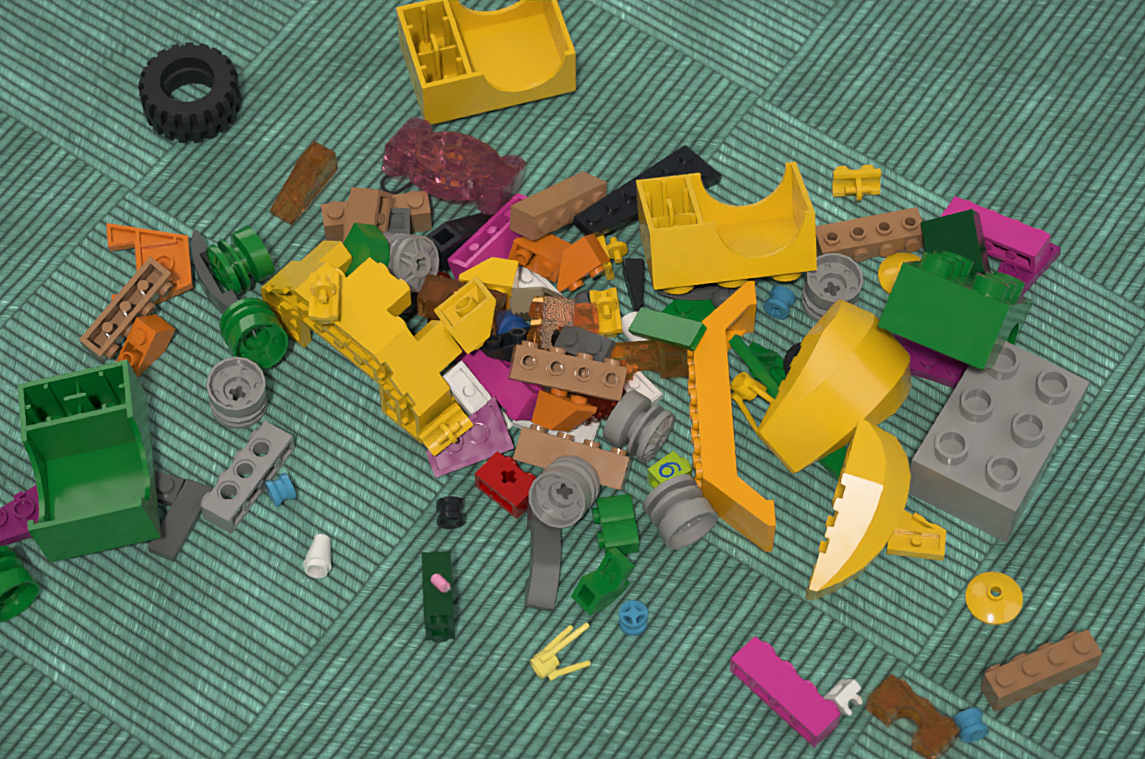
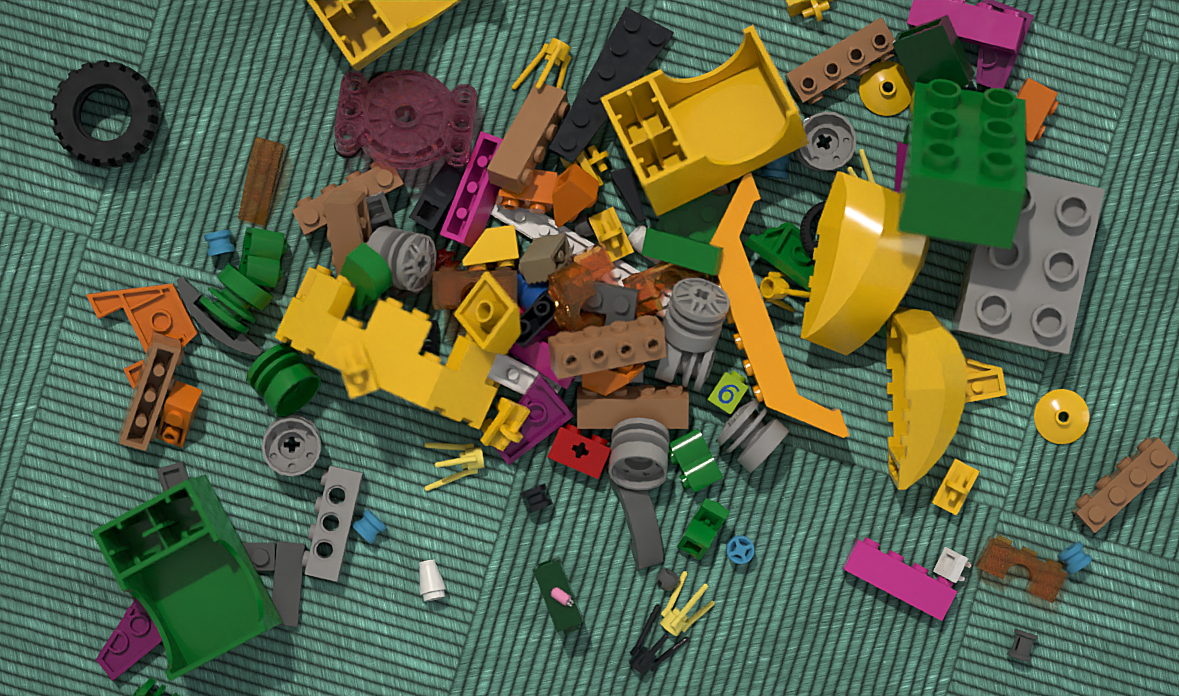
camera: 20 degrees left, 30 degrees up
none -> dark azure wheel [204,229,235,257]
none -> green brick [238,227,287,288]
none -> light yellow plant [424,442,484,491]
none -> yellow plant [512,38,572,90]
none -> black plant [628,604,689,675]
none -> dark grey hinge [656,567,681,591]
none -> light grey wheel [662,278,730,352]
none -> yellow hips [931,458,980,516]
none -> orange slope [1016,78,1059,144]

